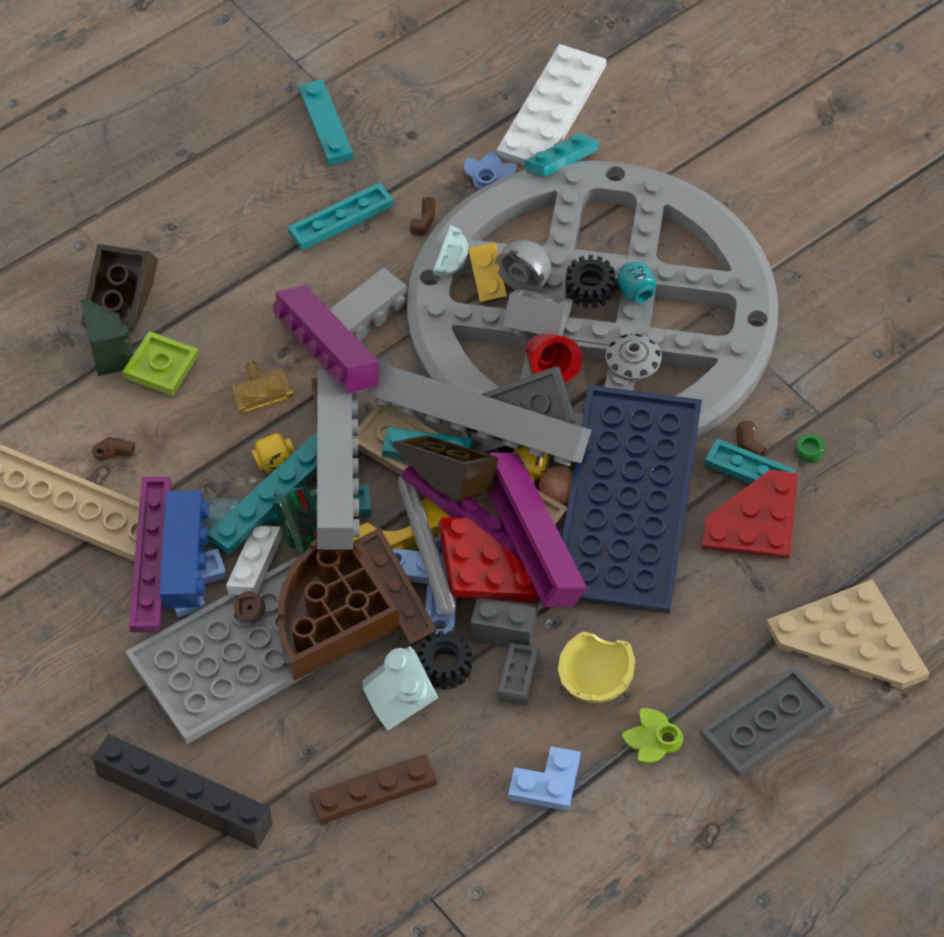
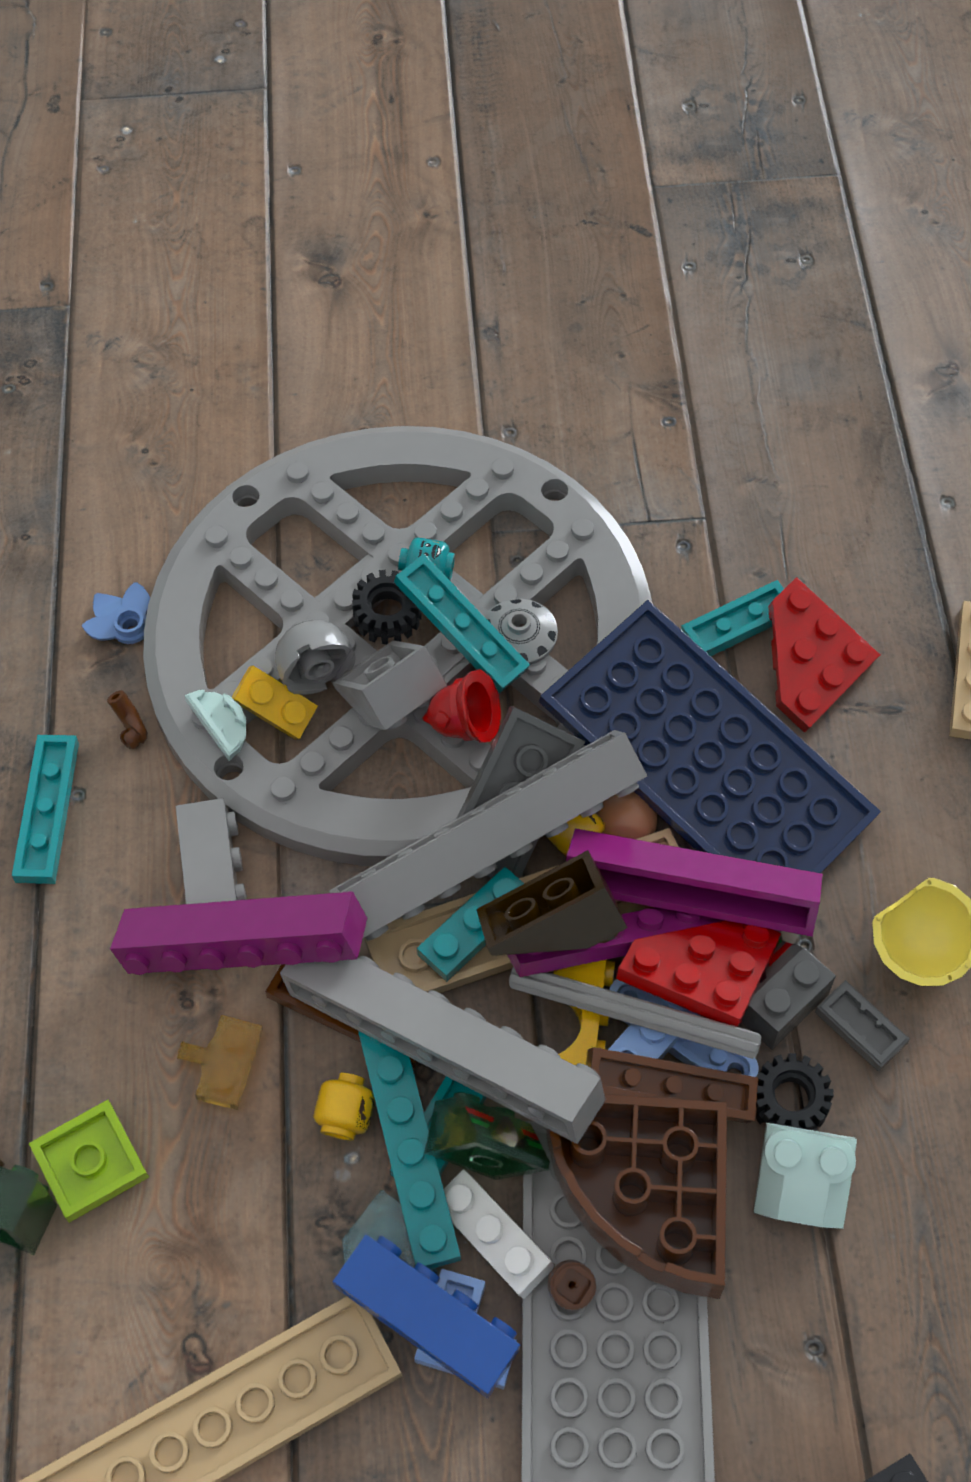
camera: 55 degrees left, 5 degrees up
reddish brown arm [92,437,135,461] -> none
magenta plate [129,477,172,632] -> none
reddish brown plate [310,754,437,825] -> none
white plate [497,44,606,166] -> none
teal plate [525,133,599,177] -> none
reddish brown arm [736,421,766,456] -> none
green tile [795,434,825,463] -> none
none -> teal plate [394,554,530,694]

